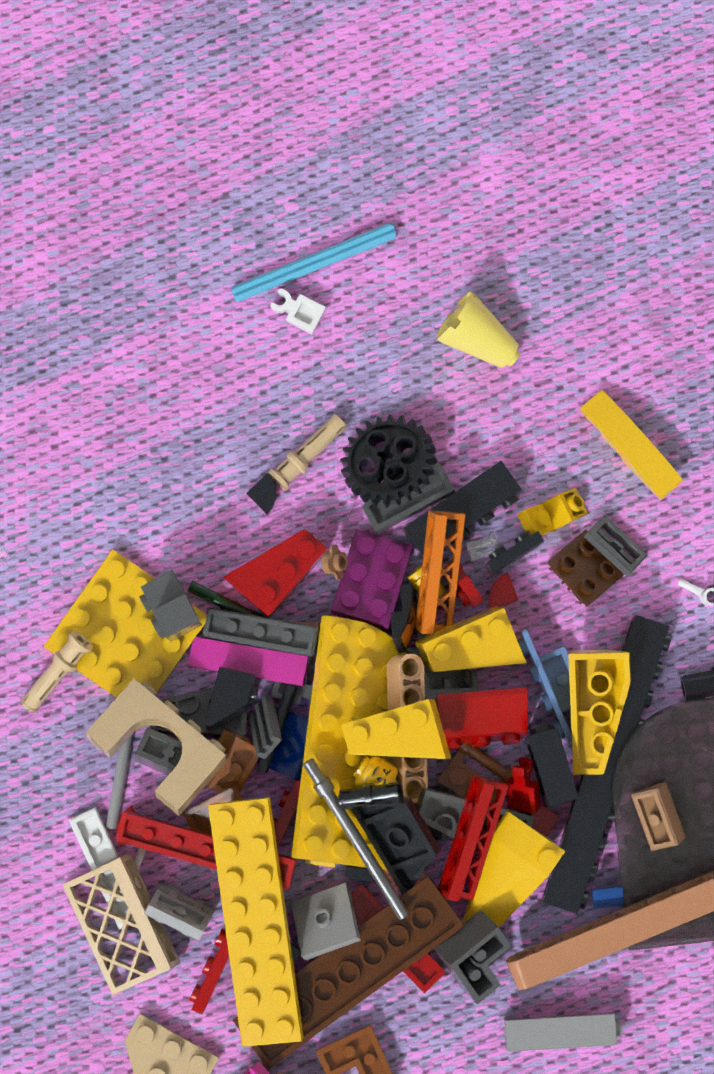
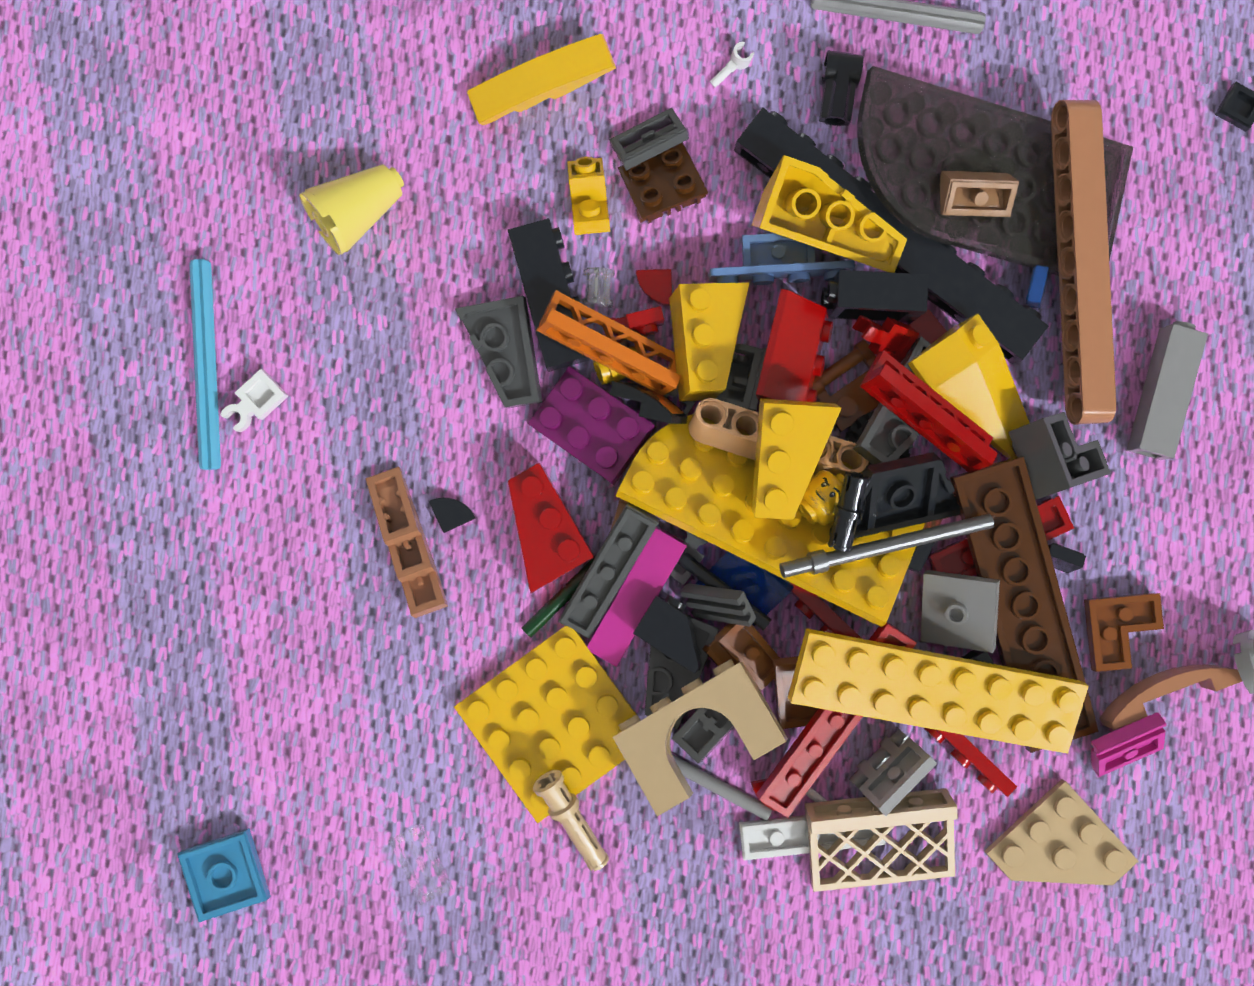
camera: 70 degrees left, 5 degrees up
dark grey brick [139,570,202,642] -> none
tan pin [268,414,347,491] -> none
medium nougat plate [321,545,348,580] -> none
black gear [340,414,437,508] -> none
black wing [486,530,544,577] -> none
none -> nougat slope [365,467,448,618]
none -> black tile [1048,543,1086,573]

